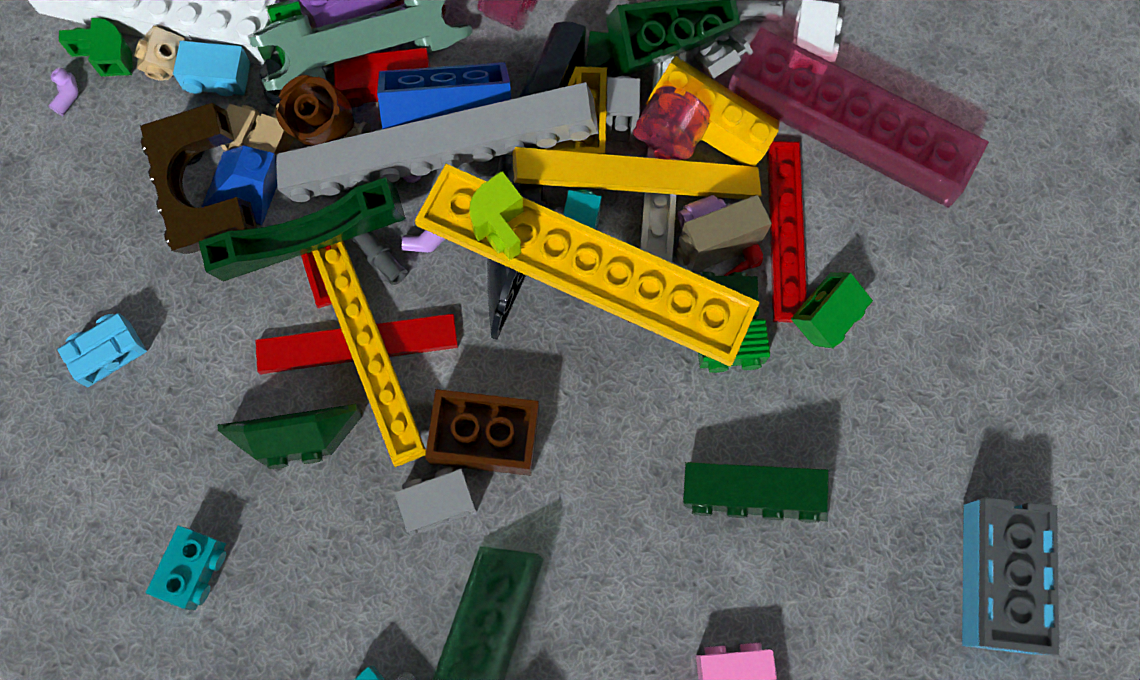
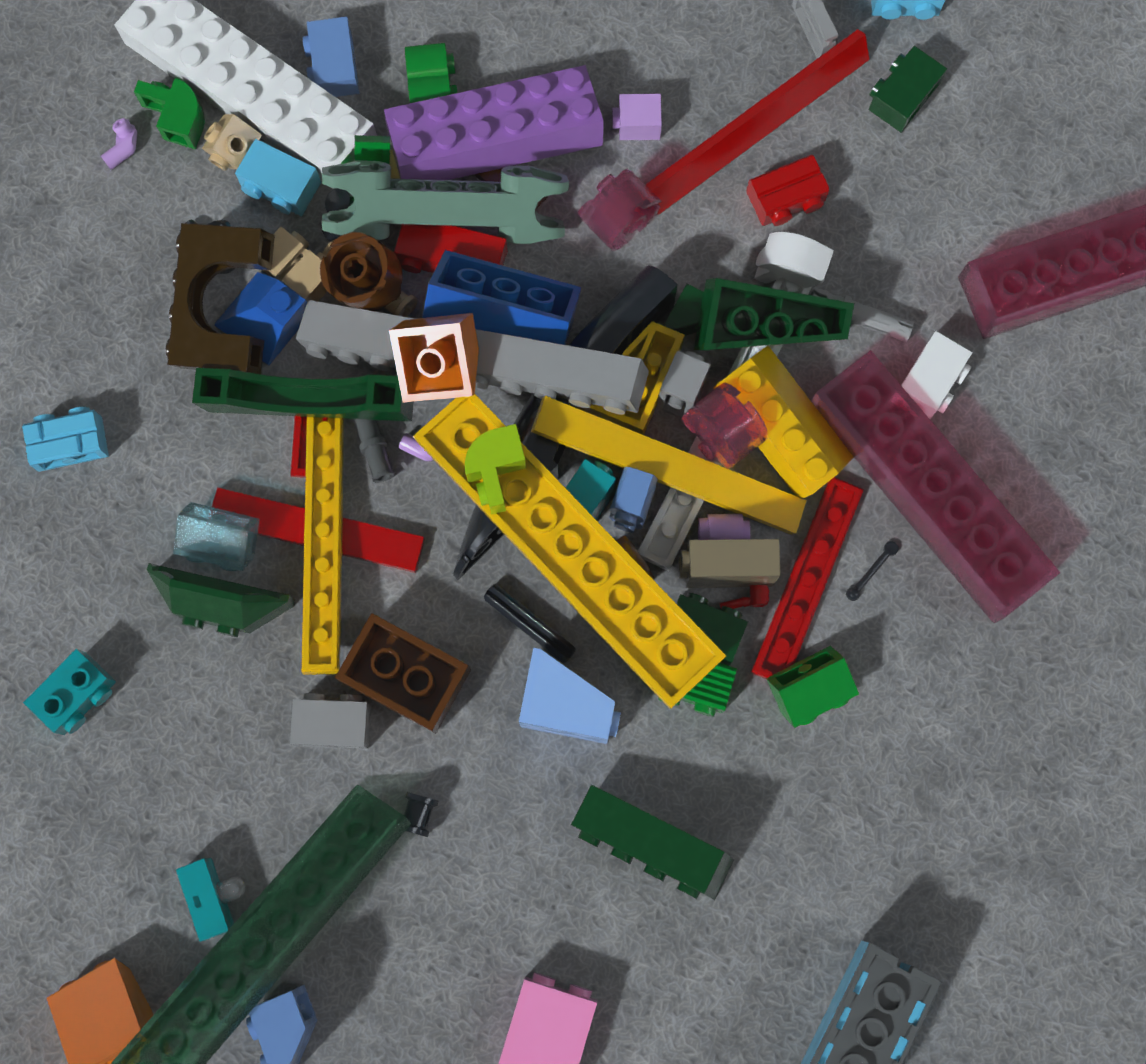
camera: 25 degrees right, 5 degrees up
light grey plate [694,31,753,78] -> none
none -> clear light blue brick [173,502,260,571]
none -> orange slope [389,313,479,402]
none -> black bush [396,792,439,837]
none -> black axle [484,584,575,663]
none -> light blue slope [519,648,621,744]
none -> medium blue brick [609,467,658,533]
none -> black hinge [846,541,899,601]

